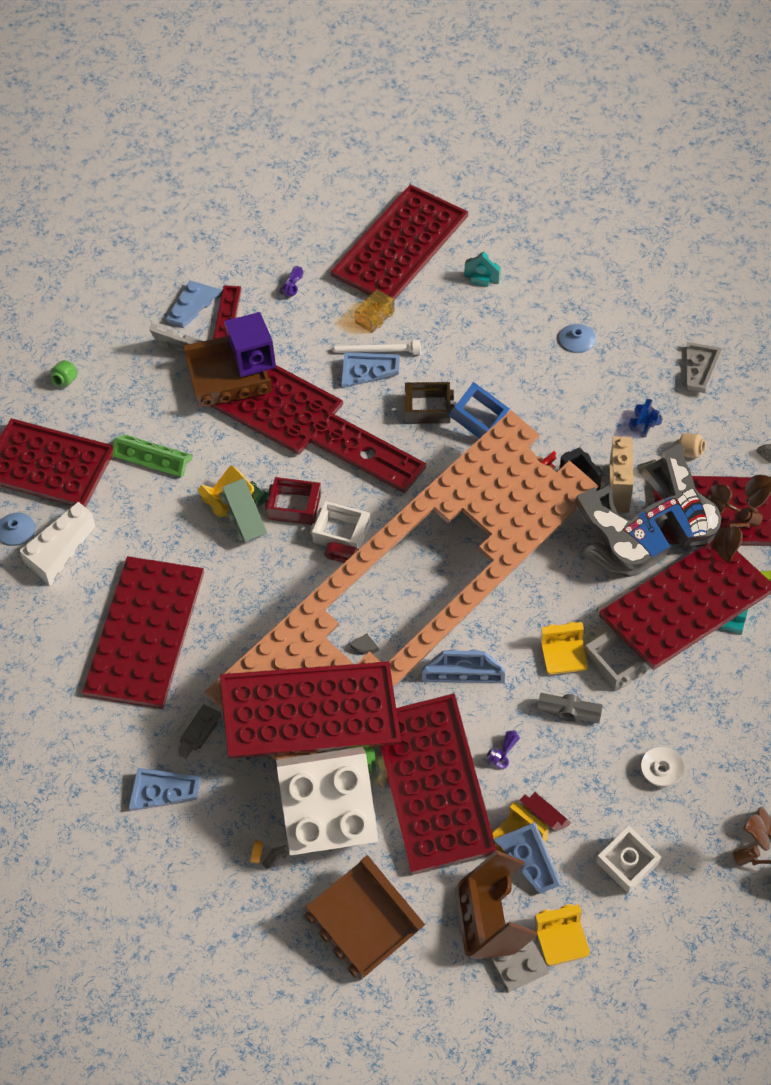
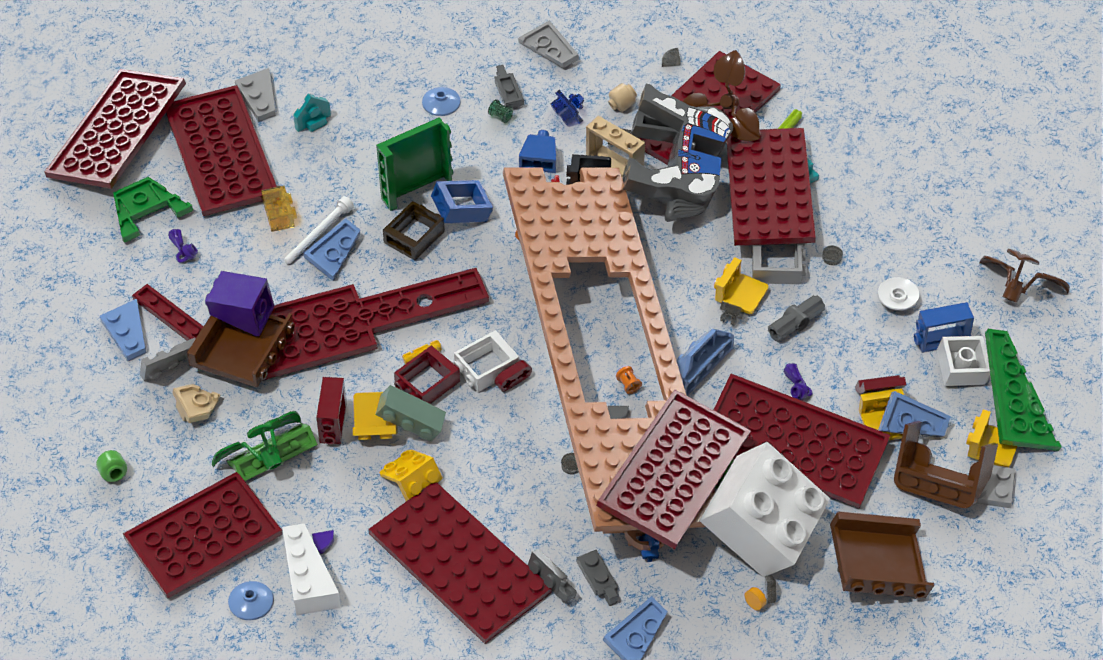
camera: 55 degrees left, 5 degrees down
none -> dark red plate [44,69,186,189]
none -> green wing [113,177,193,243]
none -> tan plate [172,384,220,423]
none -> green plant [212,411,301,471]
none -> light grey wing [235,68,276,122]
none -> dark purple tile [312,530,334,554]
none -> dark red window [316,377,347,445]
none -> green panel [376,117,454,211]
none -> yellow bracket [379,450,443,501]
none -> yellow axle [402,340,442,364]
none -> clear green bush [488,99,513,123]
none -> dark grey hinge [494,65,524,109]
none -> blue torso [519,130,556,173]
none -> dark grey hinge [528,549,577,603]
none -> orange bush [616,366,642,394]
none -> clear smoke tile [720,301,744,326]
none -> clear smoke tile [822,245,843,265]
none -> blue window [913,302,974,353]
none -> green wing [985,328,1062,451]

